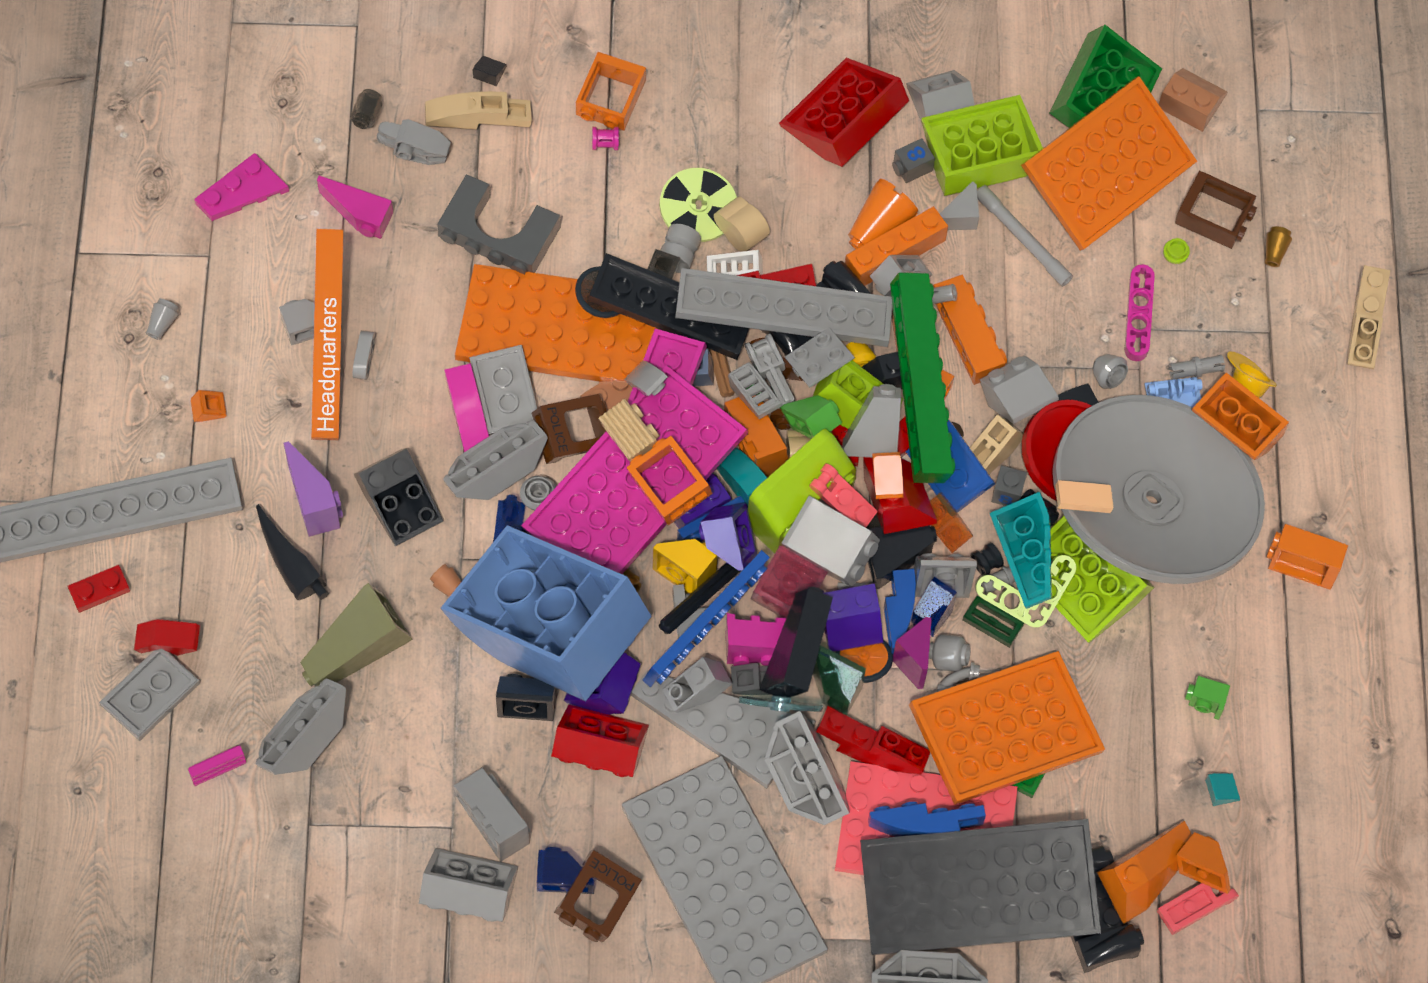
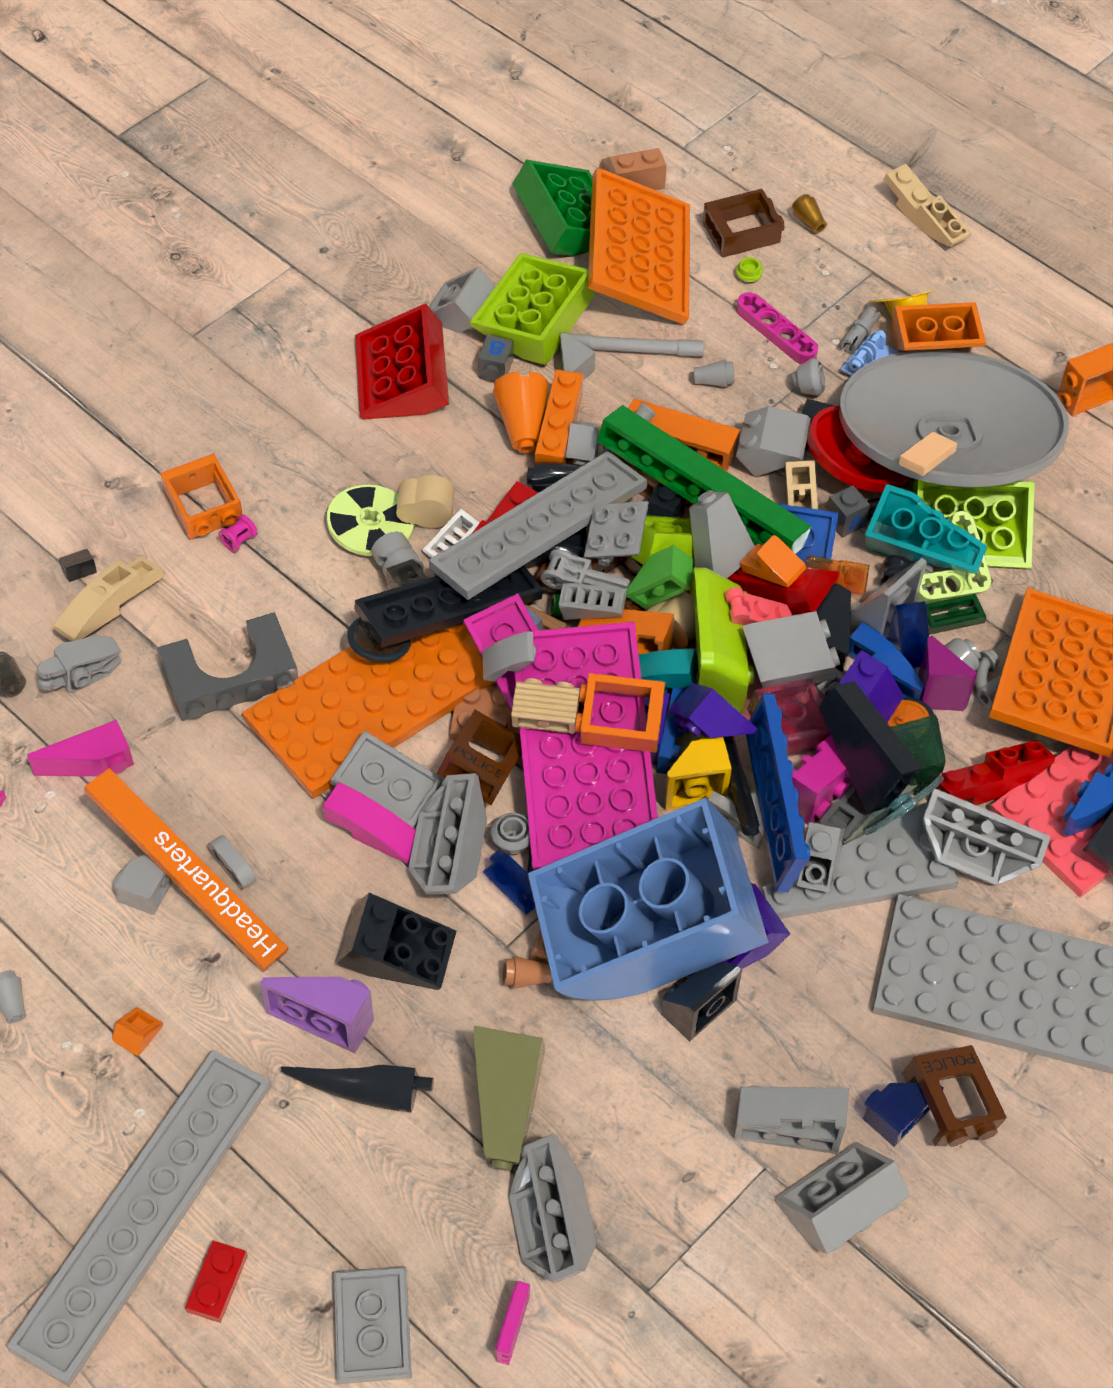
camera: 45 degrees left, 10 degrees down
red slope [134,619,200,656] -> none
red slope [551,704,649,777] -> none
none -> light grey cone [694,359,734,387]

